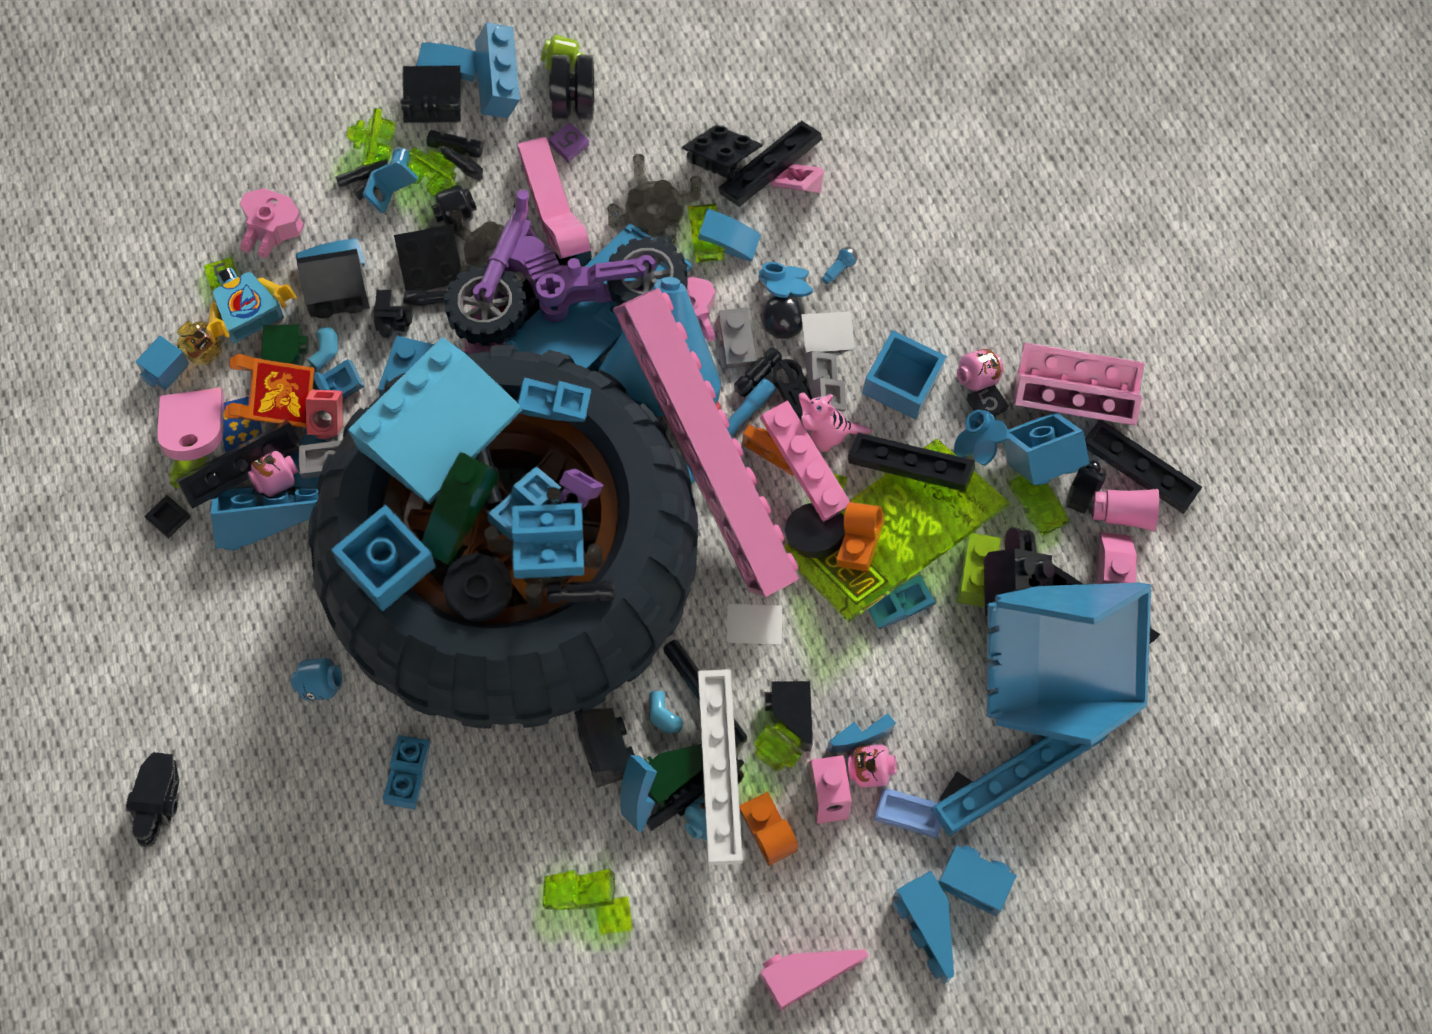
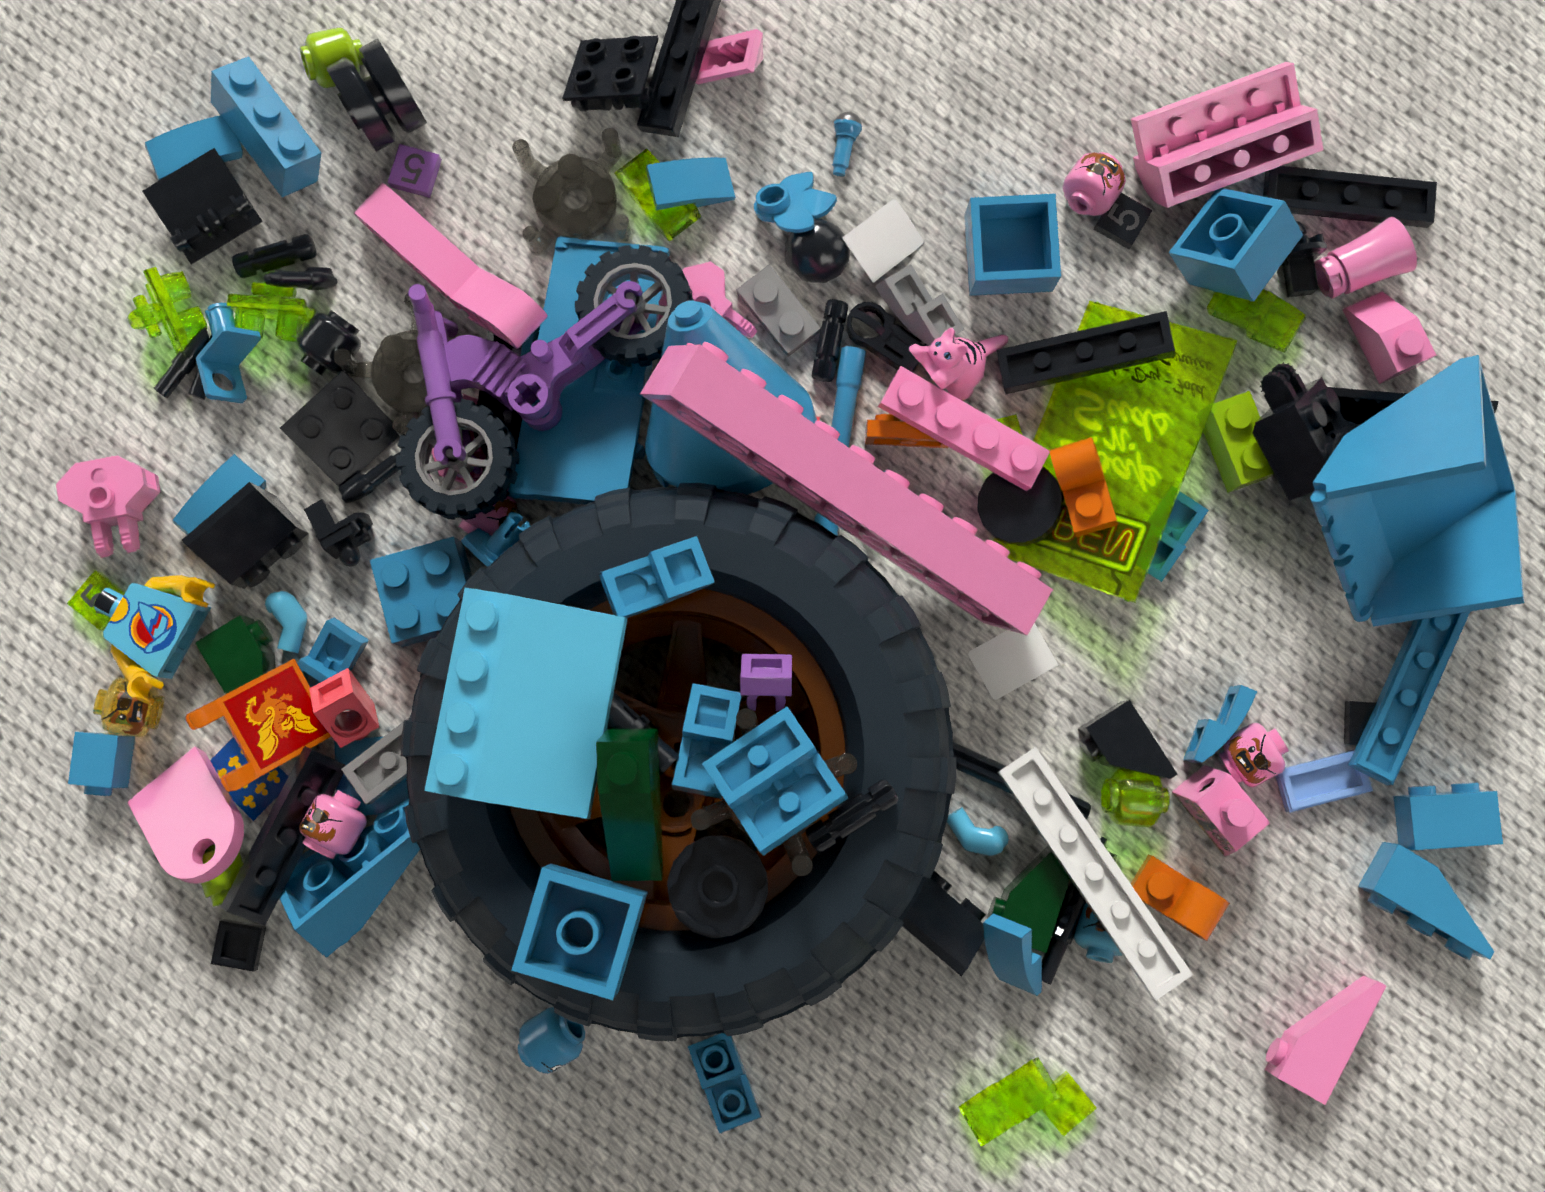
camera: 25 degrees left, 15 degrees up
dark azure plate [954,410,1008,466] -> none

